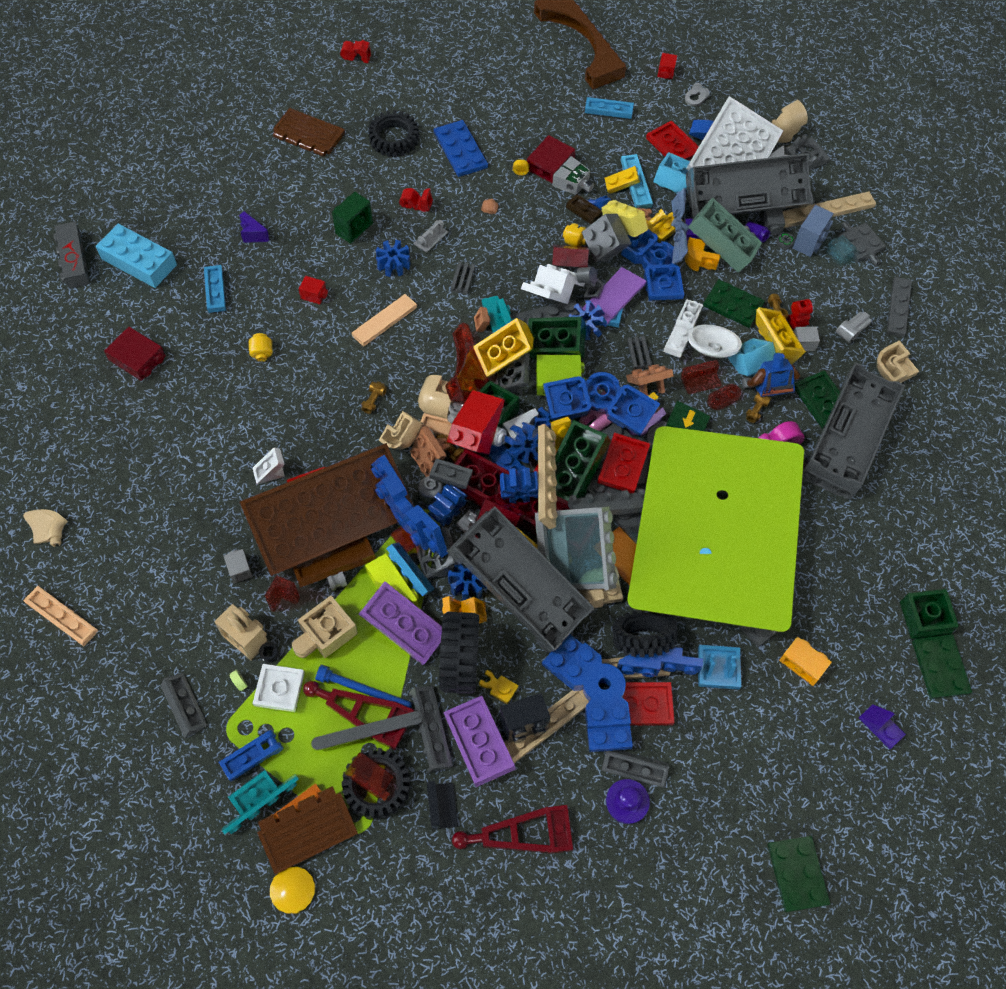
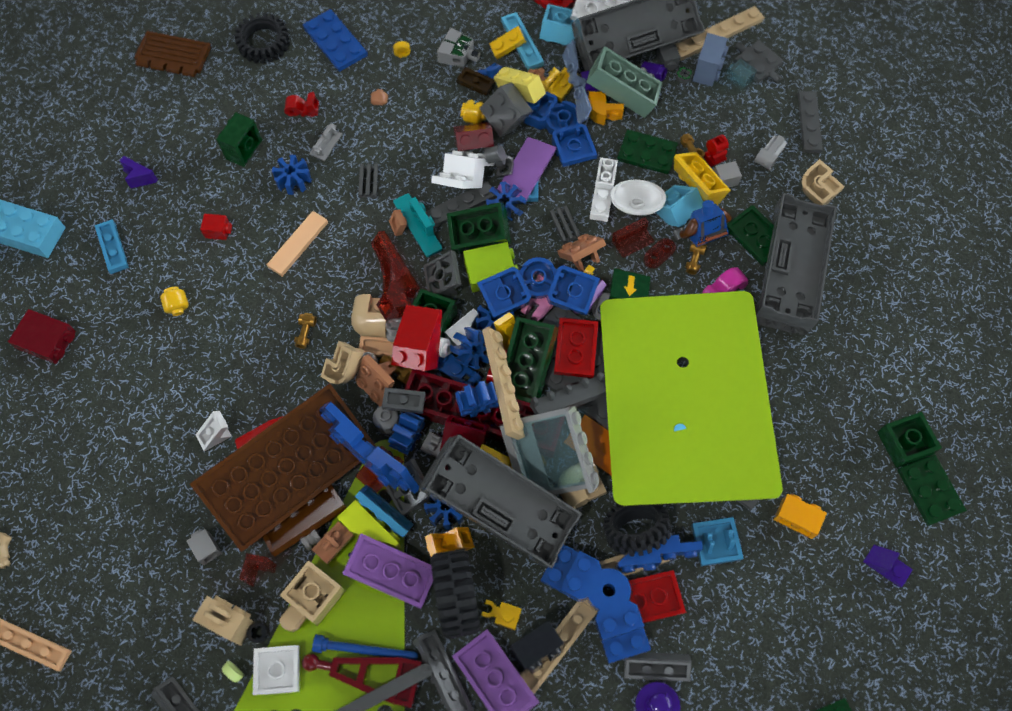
camera: 10 degrees left, 5 degrees up
yellow slope [473,318,534,377] -> none
dark red brick [527,135,576,184] -> none
none -> nougat hips [311,521,354,565]

